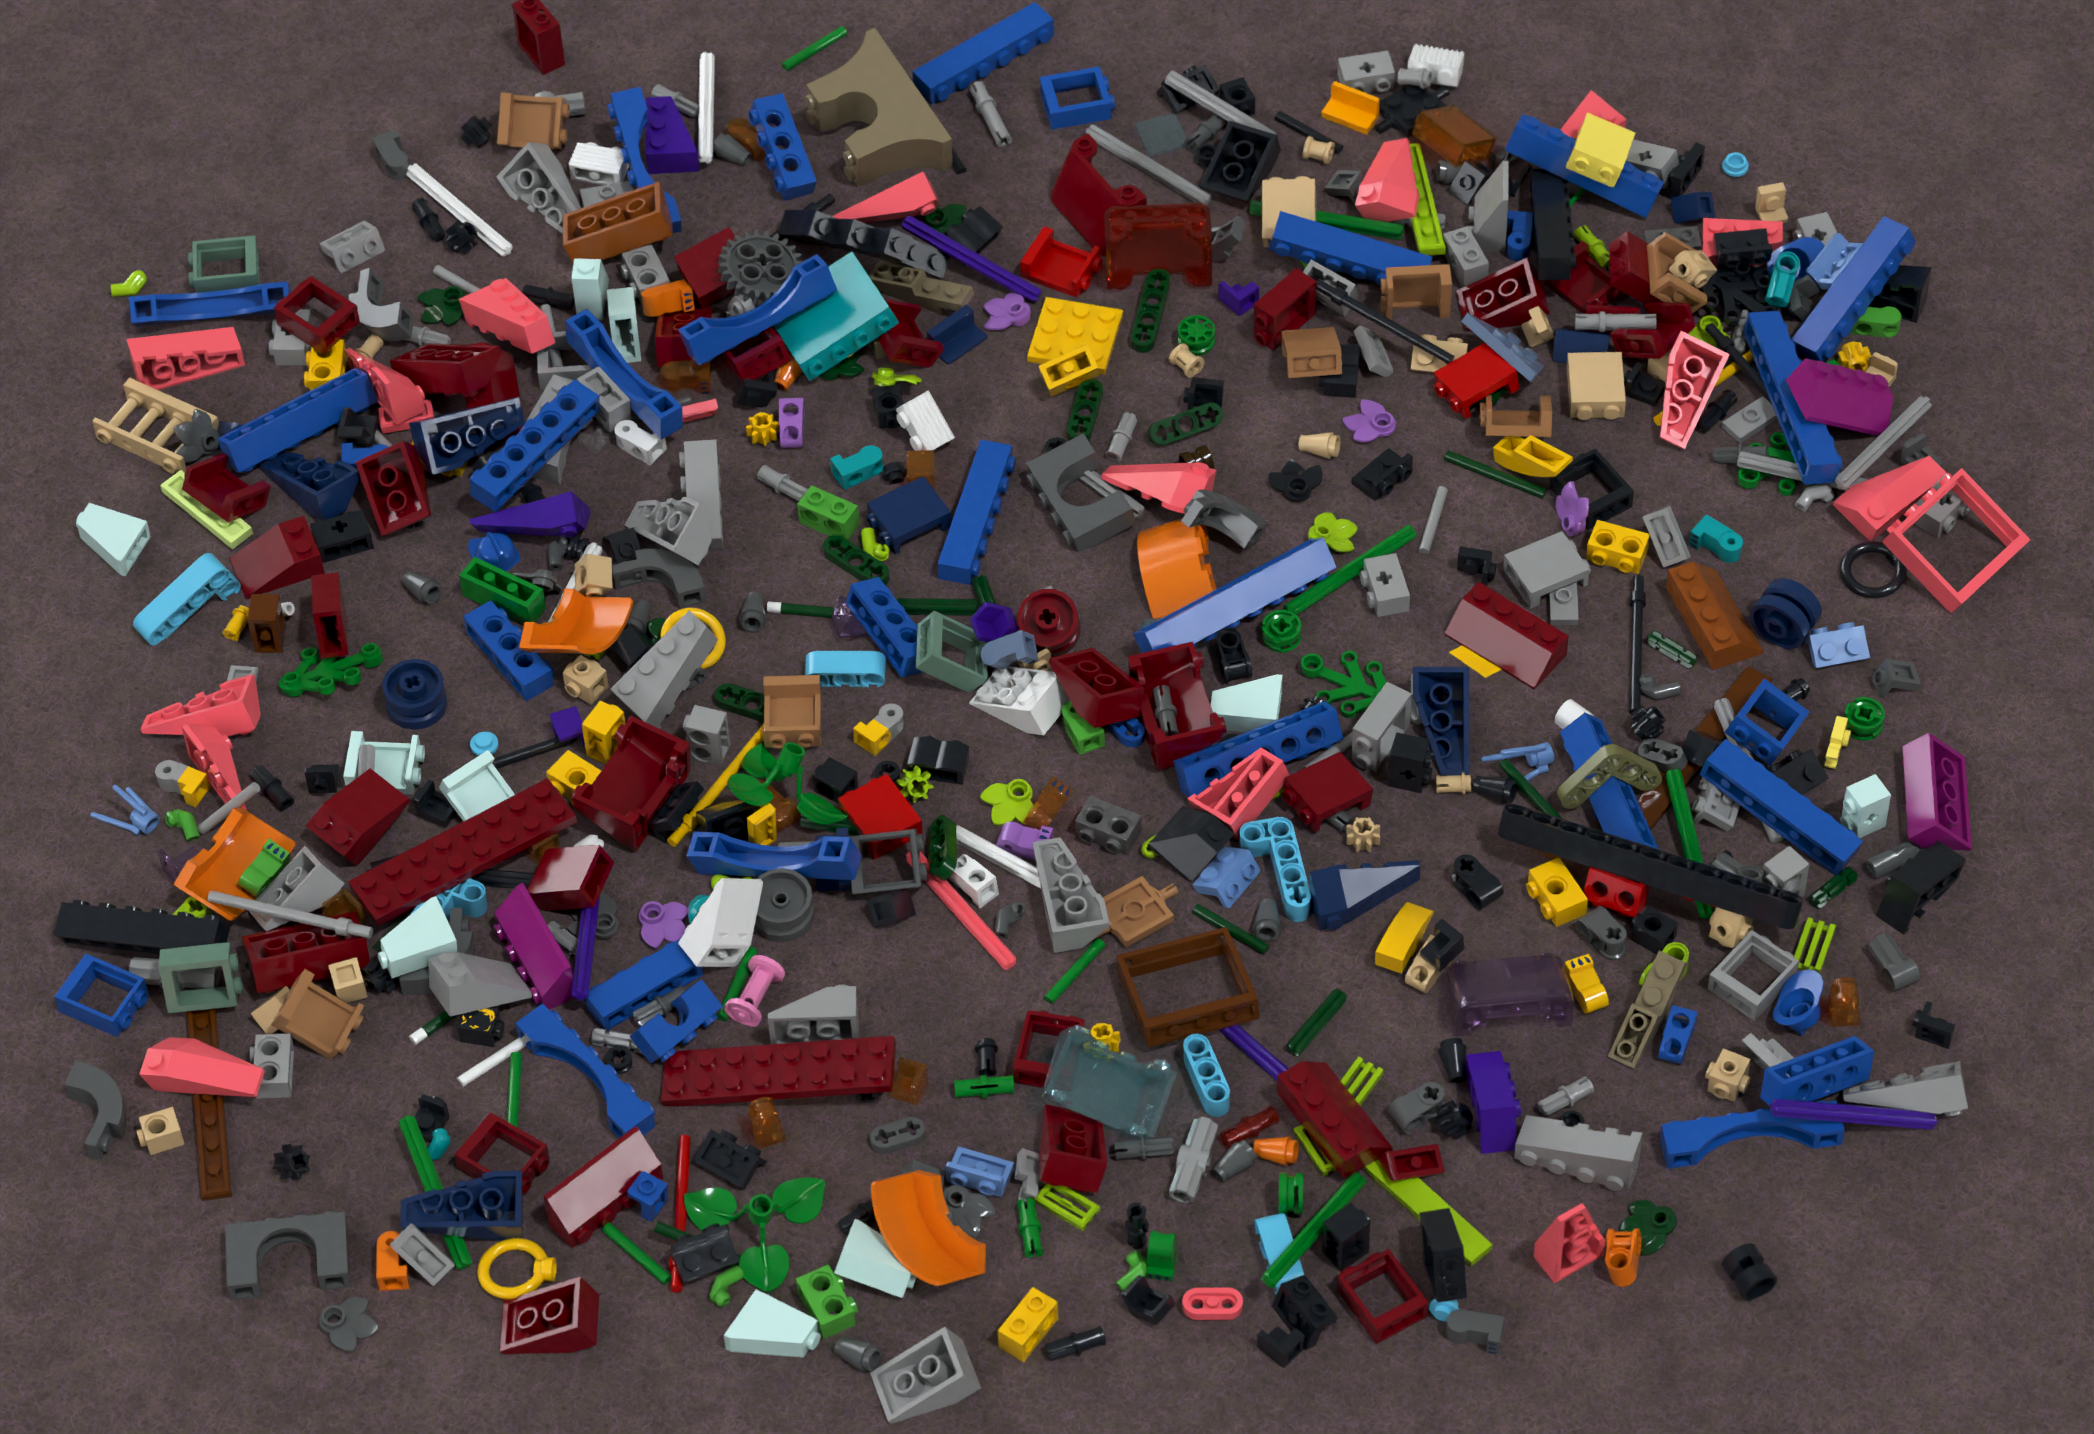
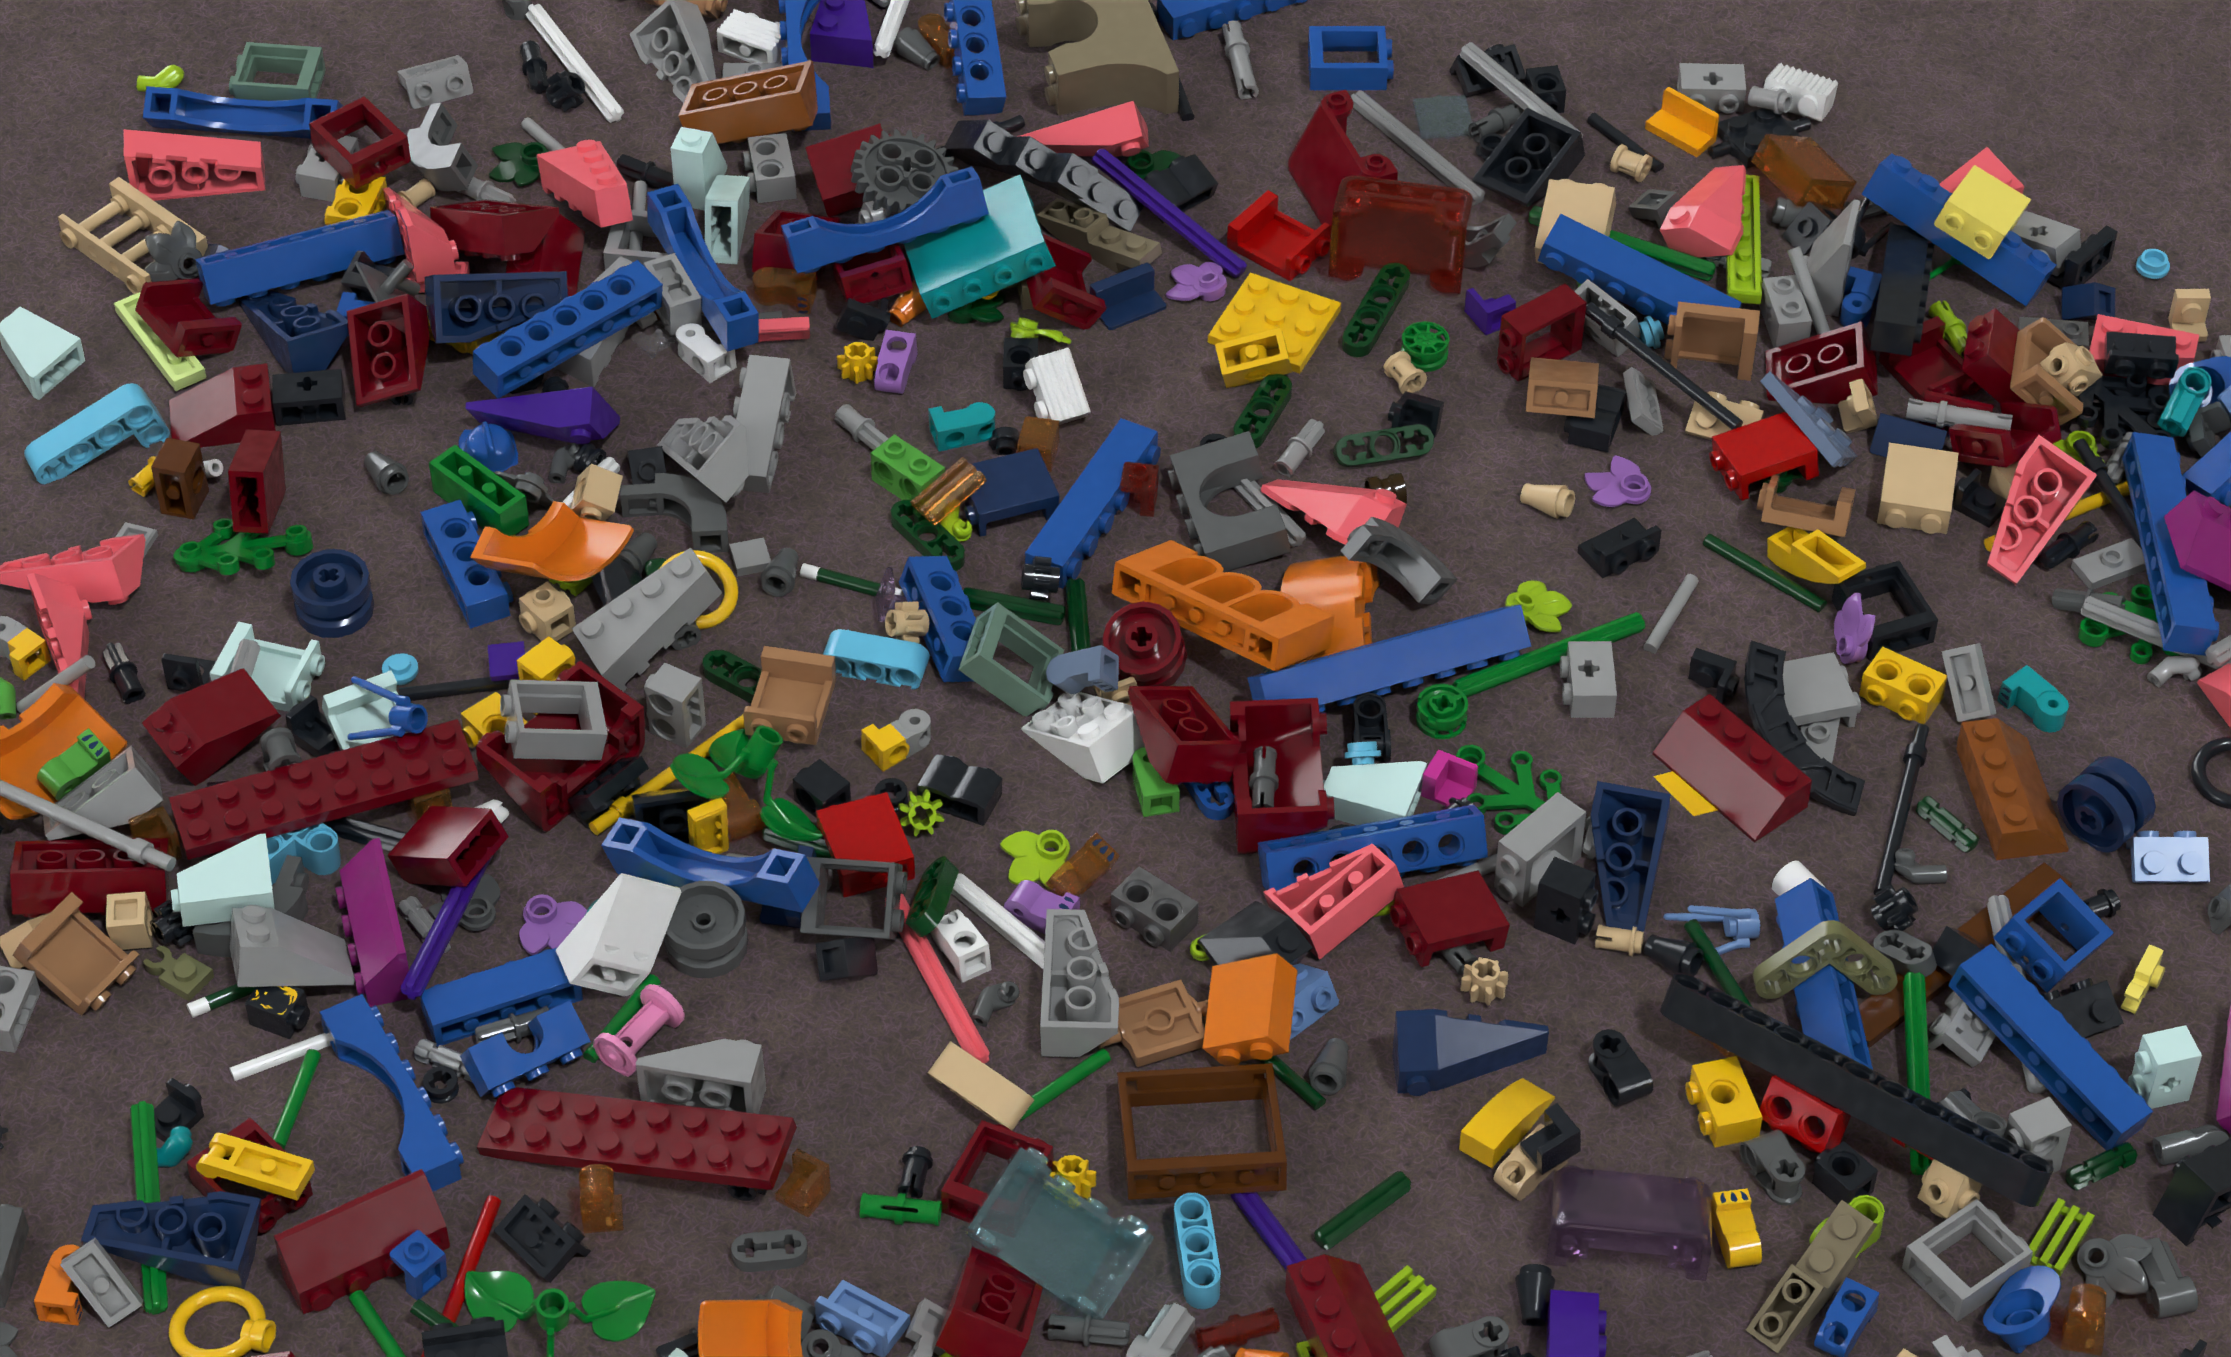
camera: 10 degrees right, 5 degrees down
orange leg [641,279,695,317] -> none
dark purple panel [970,602,1019,643] -> none
medium azure beam [1240,817,1311,922] -> none
black plate [1269,459,1323,502] -> none
green wheel [1844,697,1885,741] -> none
none -> olive plate [143,945,214,1001]
none -> yellow plate [196,1133,315,1201]
none -> dark grey piece [260,727,302,771]
none -> blue plant [347,676,428,740]
none -> dark grey shield [355,259,421,303]
none -> light grey window [500,680,608,760]
none -> light grey tile [729,537,771,577]
none -> tan gear [885,602,929,644]
none -> clear orange tile [910,457,987,526]
none -> tan beam [927,1041,1034,1131]
none -> black gear [1021,556,1060,601]
none -> orange fence [1112,540,1335,671]
none -> clear red bracket [1120,462,1159,517]
none -> orange brick [1203,953,1298,1066]
none -> medium azure plate [1344,741,1381,765]
none -> dark pink panel [1421,750,1478,806]
none -> medium azure plate [1638,316,1665,349]
none -> black tile [1744,640,1865,816]
none -> light grey bar [1787,246,1830,335]
none -> dark grey plate [2077,1234,2153,1308]

